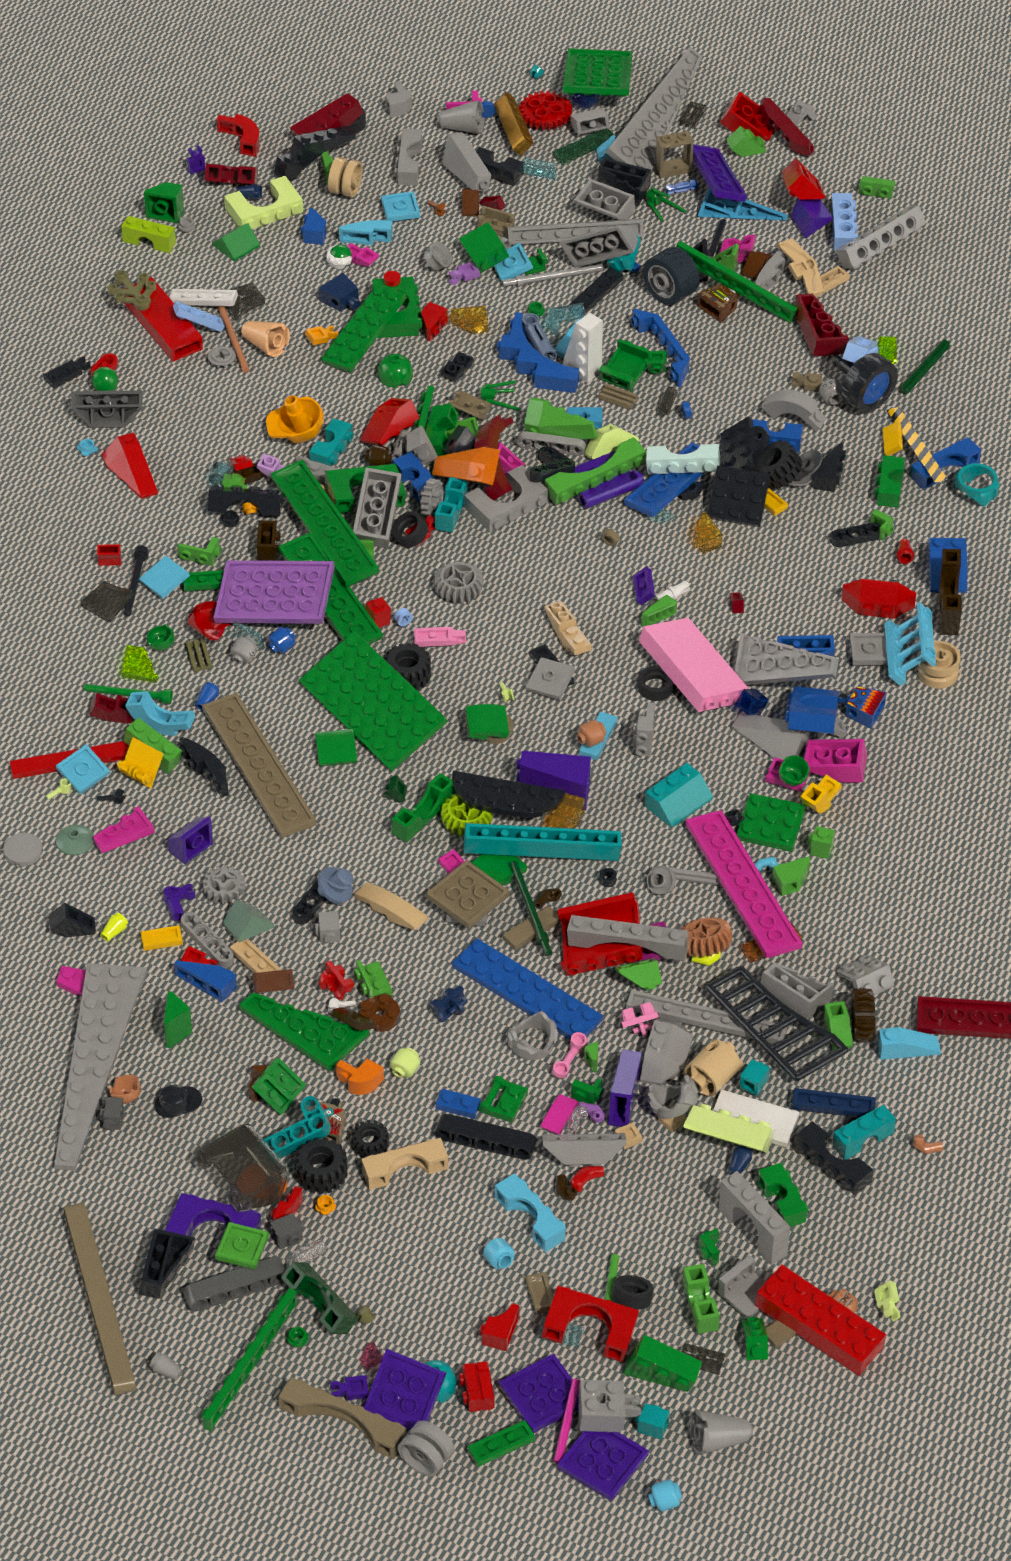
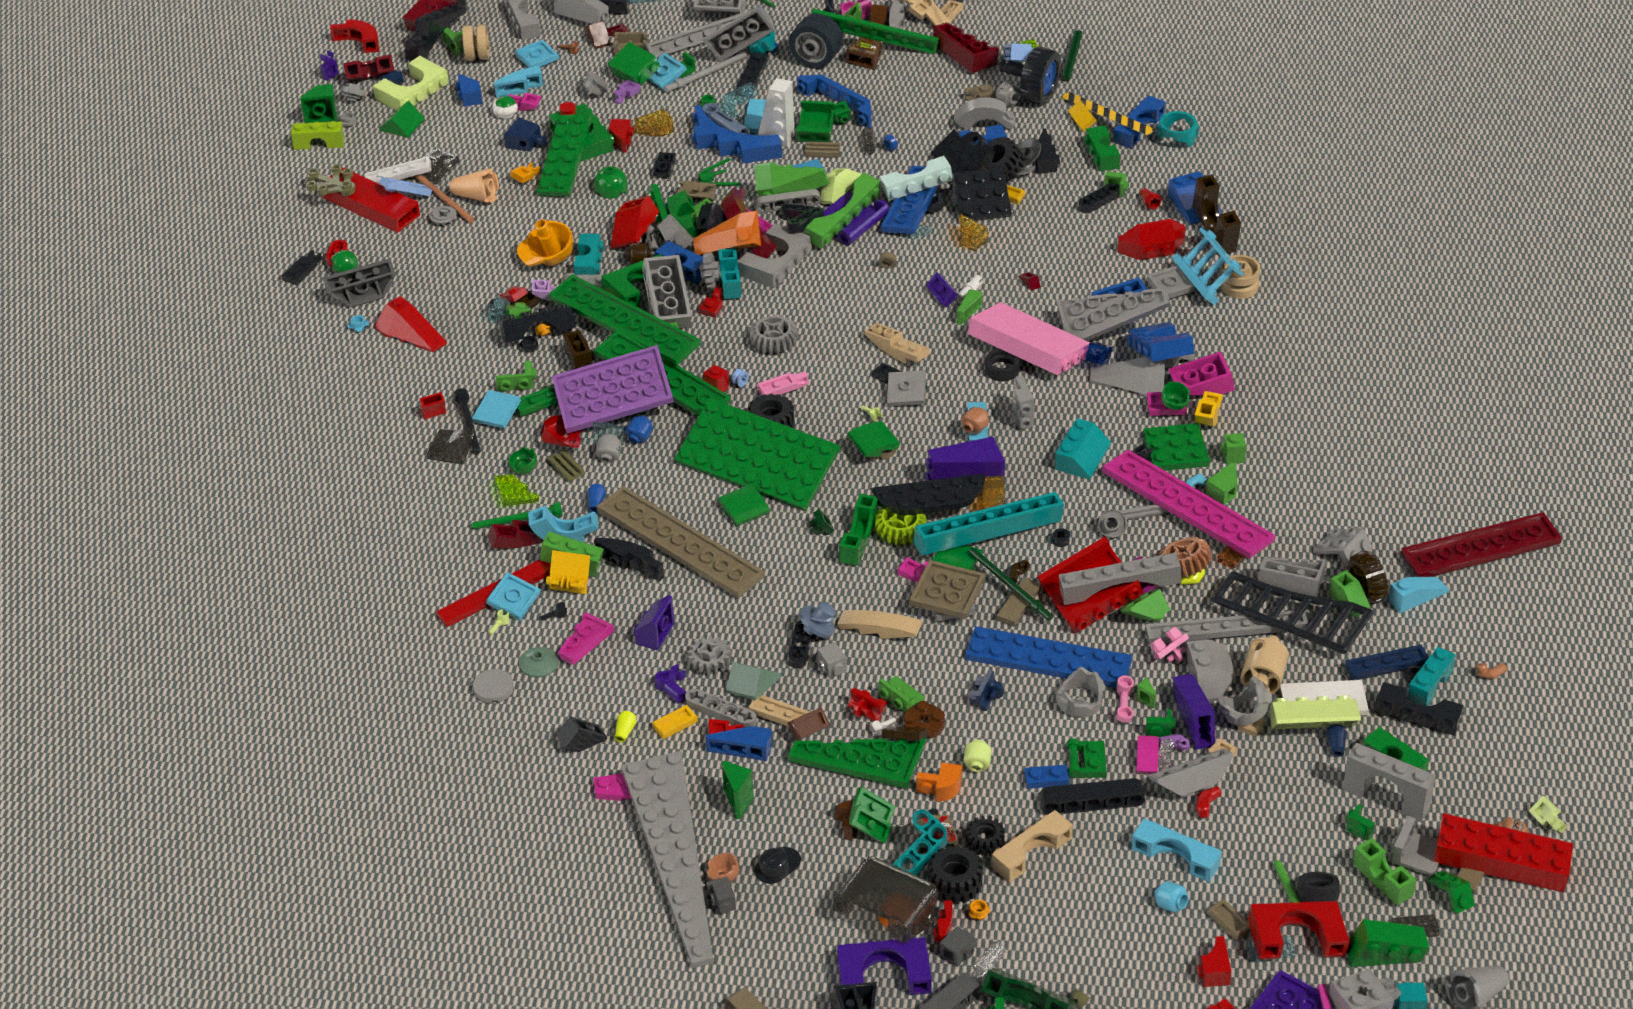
camera: 20 degrees left, 5 degrees down
bright green tile [215,1222,269,1270] -> none
black tyre [392,511,428,548] -> none
dark brown arm [556,1174,577,1201] -> none
teal brick [739,1059,770,1096] -> none
blue torso [838,686,887,729] -> none
none -> light grey plate [341,83,366,102]

